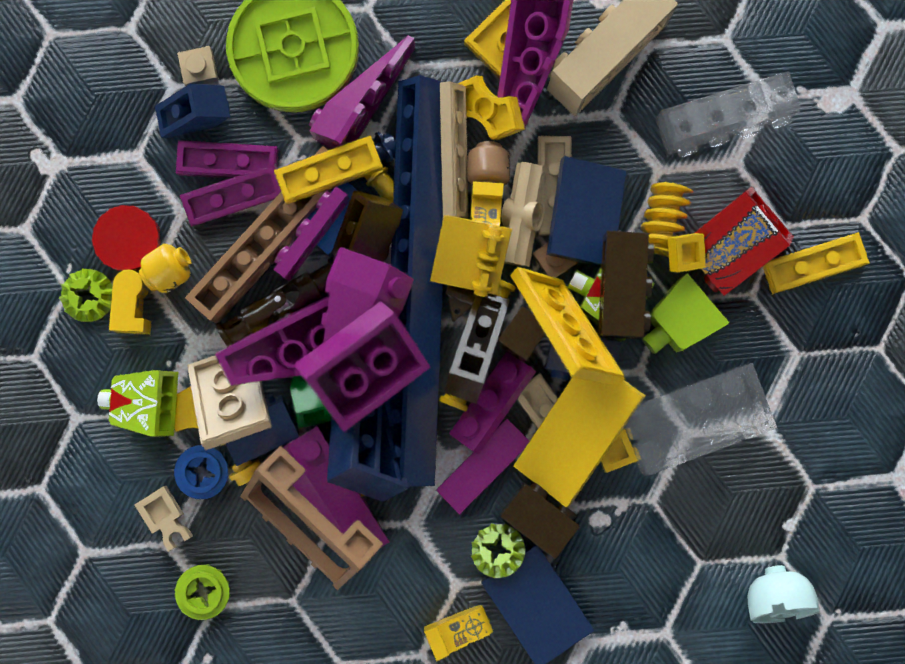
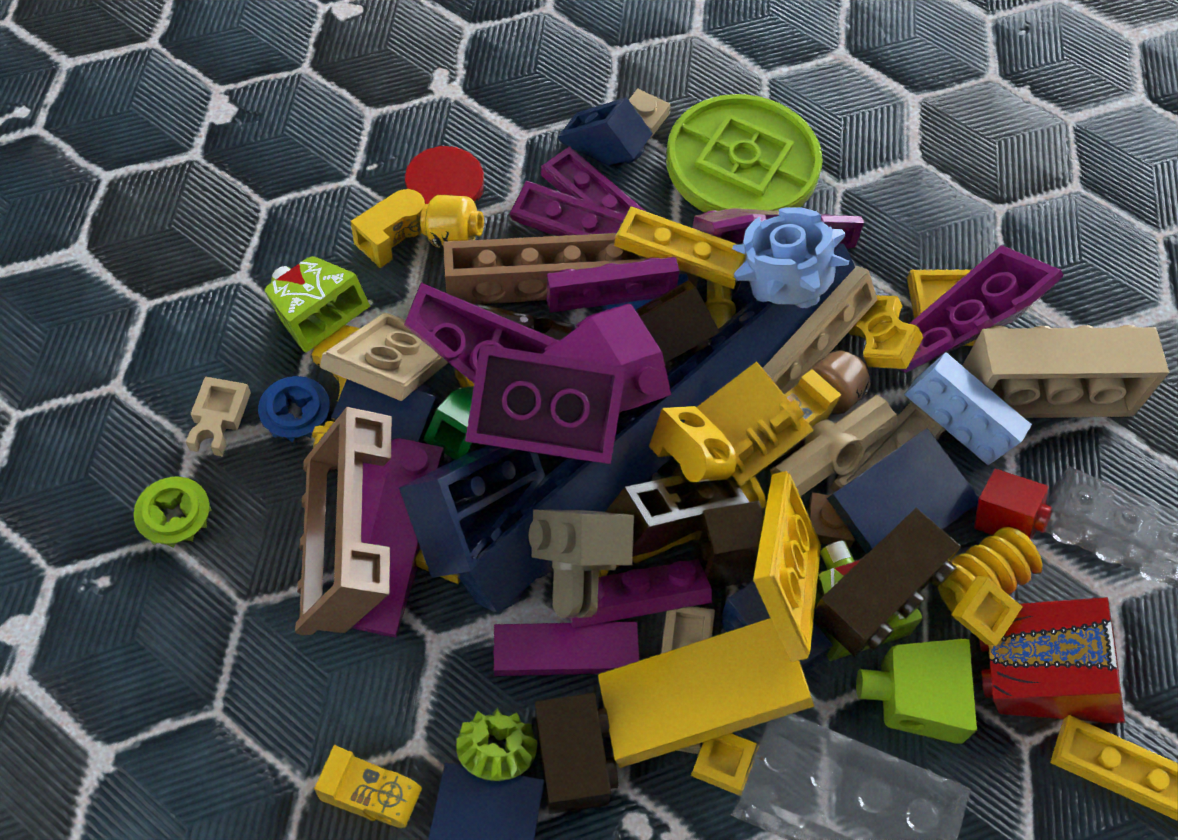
camera: 40 degrees right, 25 degrees down
lime gear [59,268,113,322] -> none
none -> dark tan brick [529,509,634,618]
none -> yellow leg [649,406,736,482]
none -> light blue brick [732,207,849,308]
none -> light blue piece [904,352,1032,465]
none -> red brick [974,469,1053,540]

